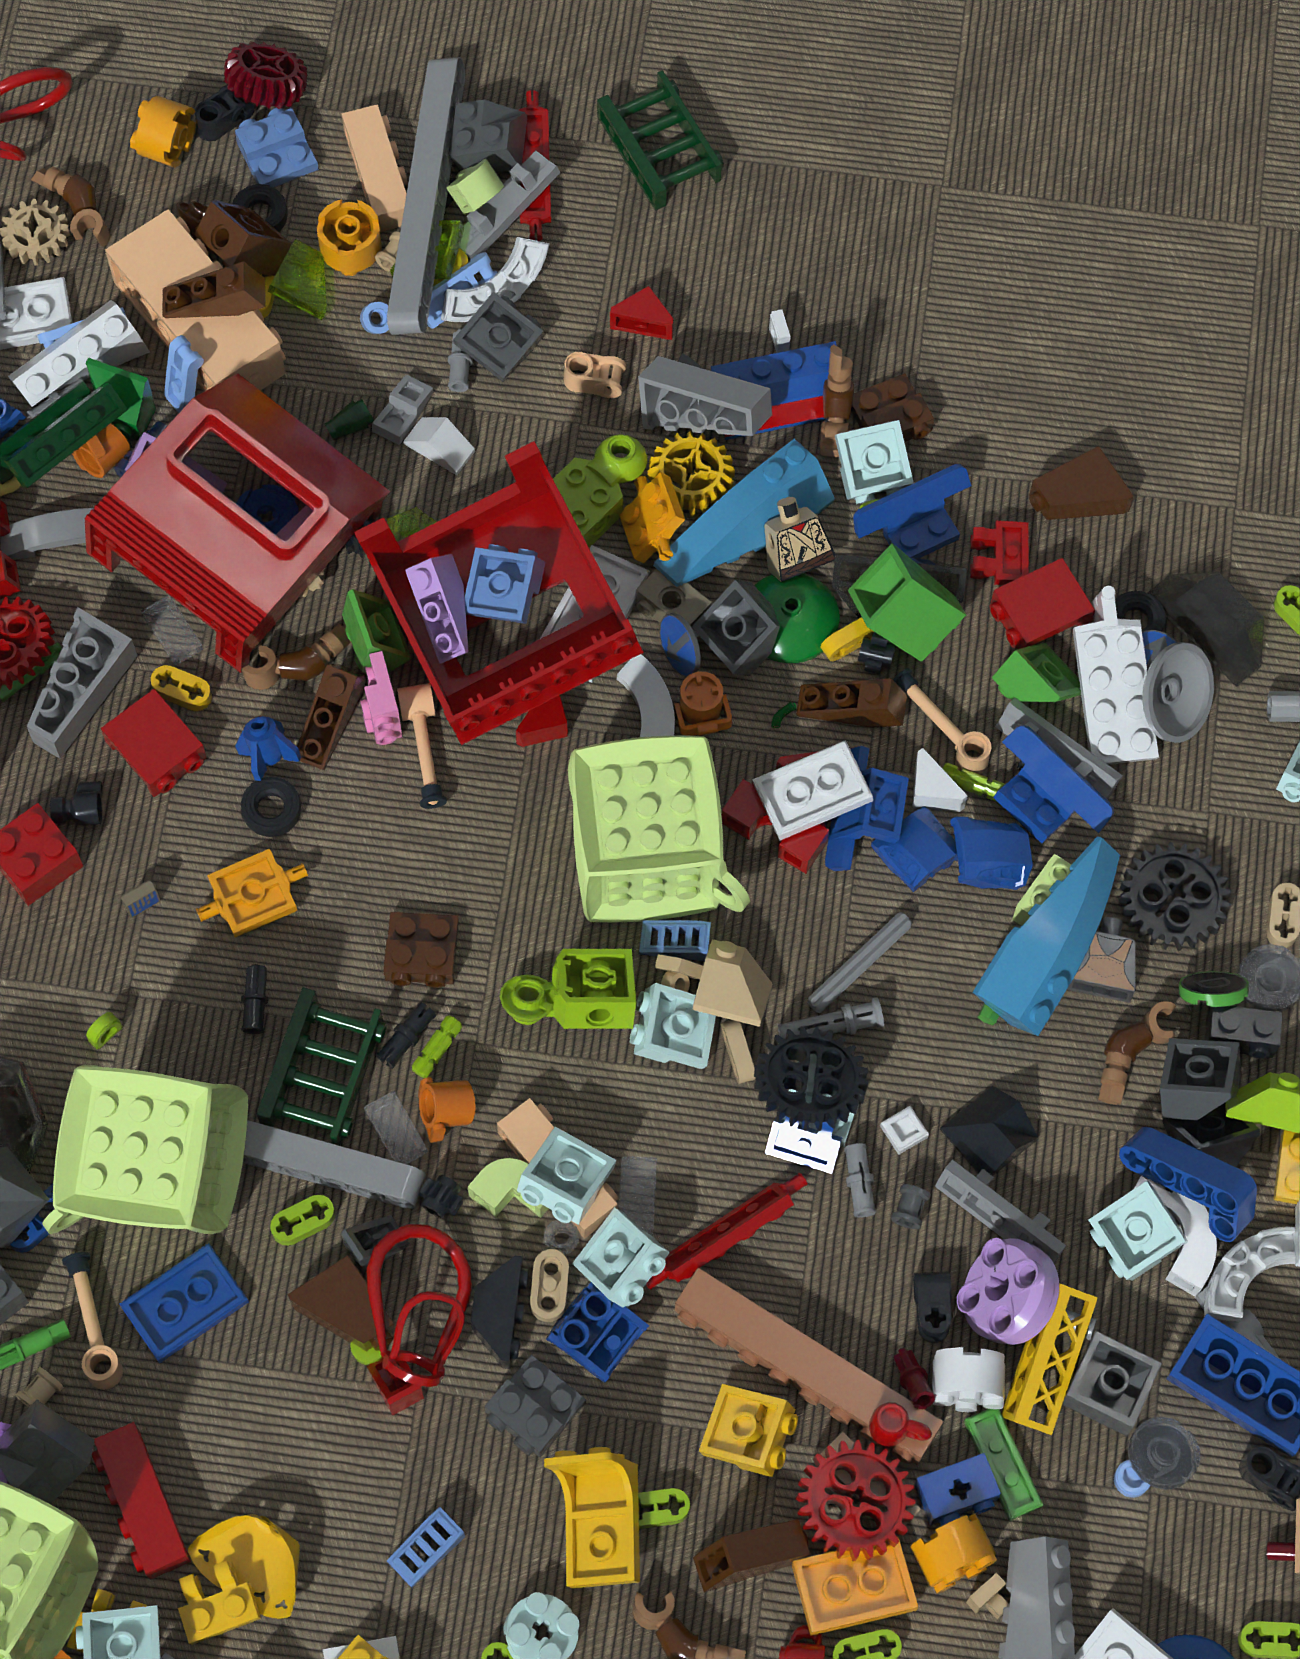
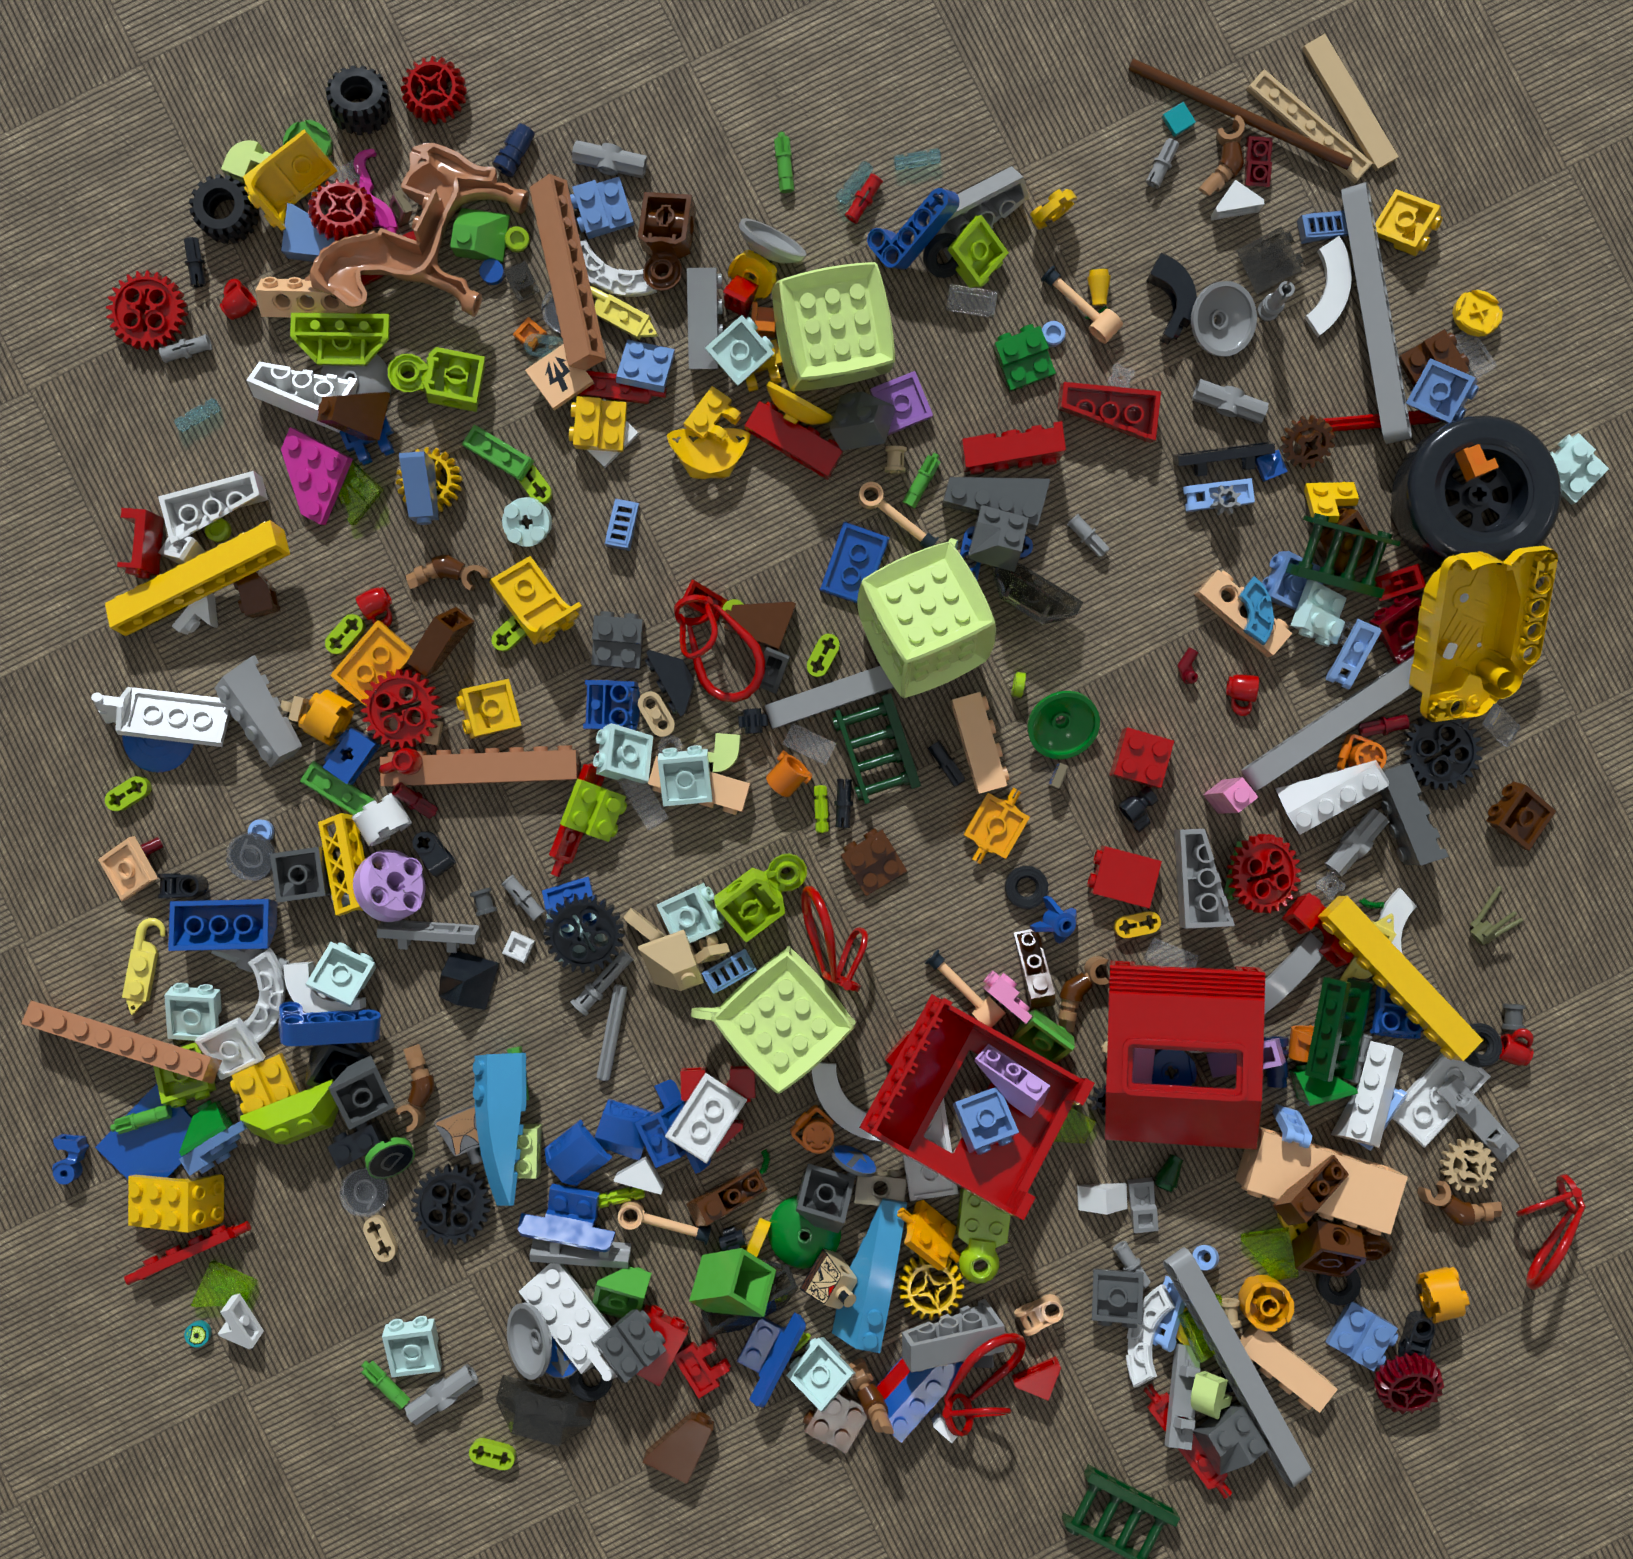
camera: 145 degrees right, 20 degrees up
none -> lime plate [560,778,627,842]
none -> dark grey plate [593,1309,666,1383]
none -> yellow dish [766,381,833,425]
none -> red animal [801,886,868,992]
none -> red animal [942,1333,1026,1437]
none -> light nougat brick [950,692,1010,794]
none -> green dish [1027,691,1100,759]

